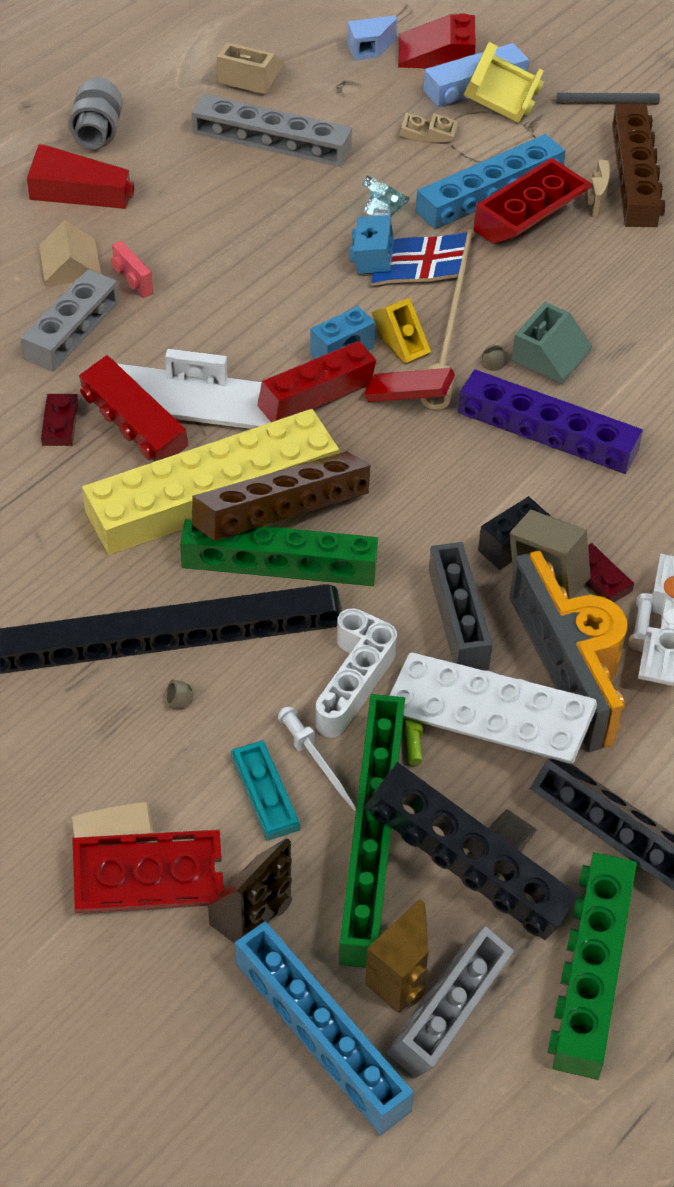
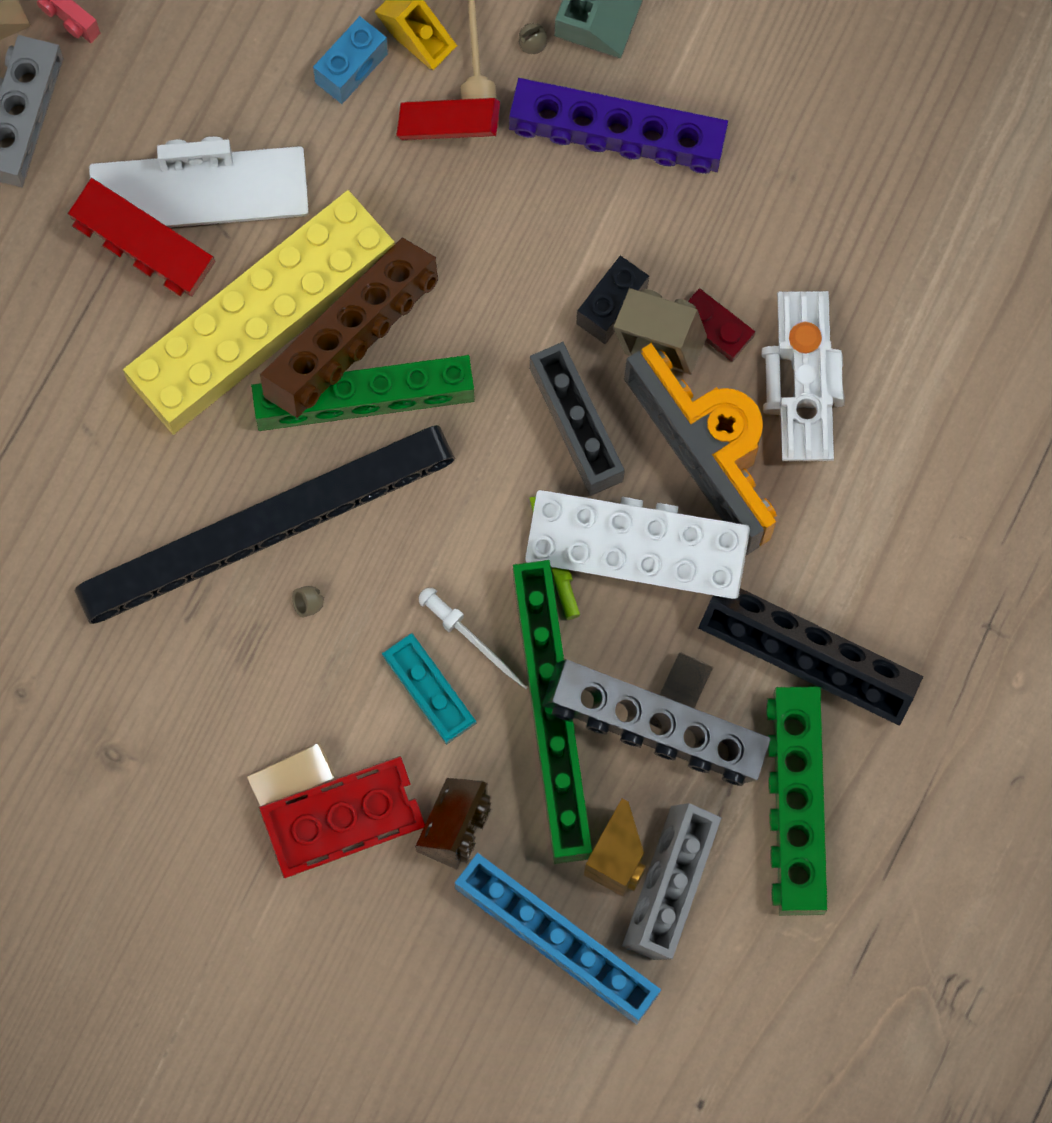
camera: 15 degrees left, 25 degrees up
dark red plate [41,393,78,446] -> none
red brick [257,341,377,422] -> none
white beam [316,608,397,738] -> none

